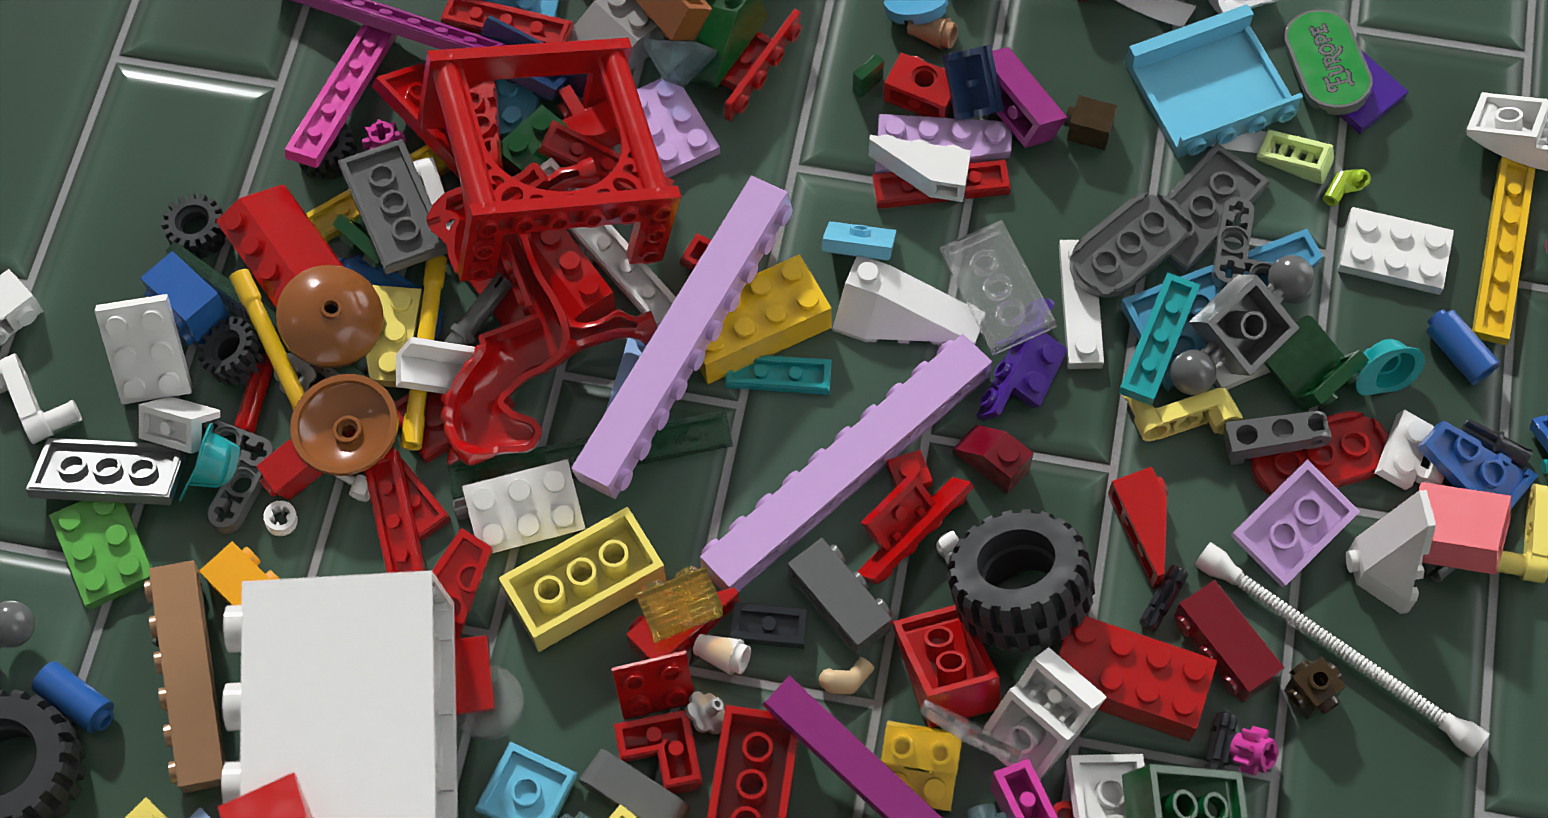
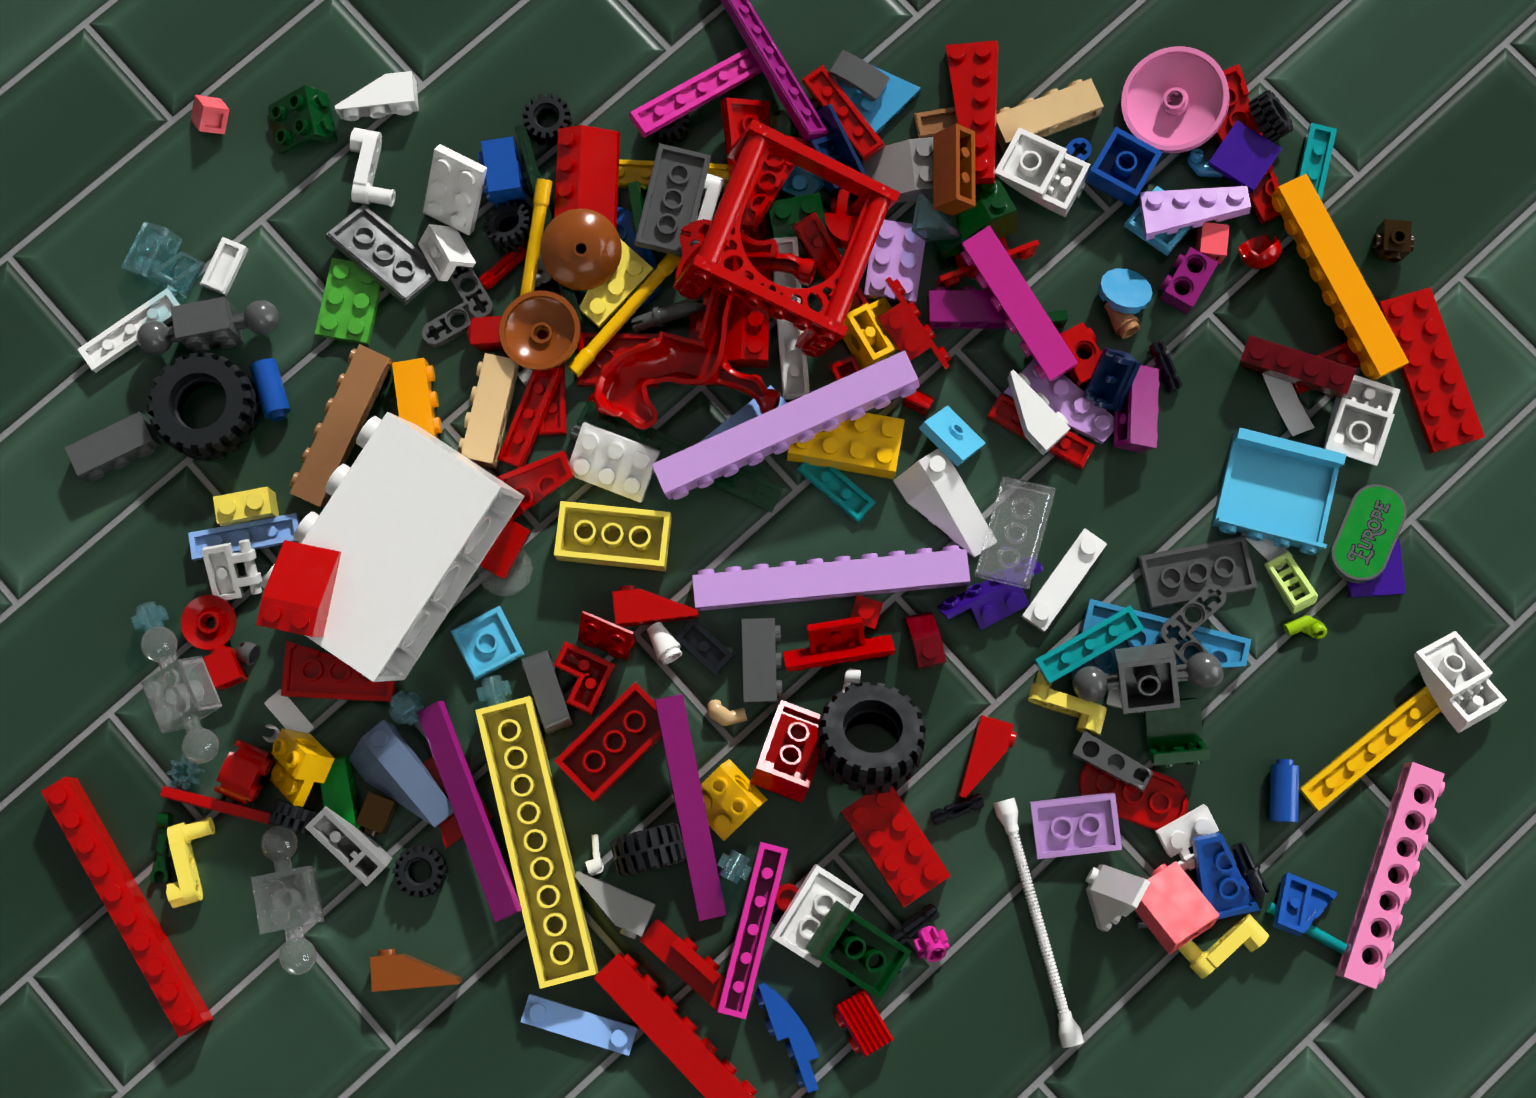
camera: 35 degrees right, 15 degrees up
teal piece [178,423,241,502] -> none
white bush [264,501,298,536] -> none
dark pink gear [362,119,406,150] -> none
white panel [396,337,475,394] -> none
clear yellow brick [636,566,723,643] -> none
light grey plant [685,692,725,735] -> none
clear tile [920,700,1022,763] -> none
white slope [976,647,1107,781] -> none
dark brown brick [1063,95,1118,150] -> none
dark grey tile [1069,193,1187,298] -> none
dark red brick [1174,580,1284,703] -> none
dark brown brick [1284,656,1346,720] -> none
white plate [1338,207,1454,295] -> none
teal piece [1356,339,1425,395] -> none
none -> tan brick [458,353,520,469]
none -> yellow brick [843,297,900,370]
none -> red bracket [878,277,951,370]
none -> red slope [902,389,934,416]
none -> magenta brick [927,287,1008,329]
none -> dark pink brick [960,225,1078,383]
none -> black axle [1149,340,1182,392]

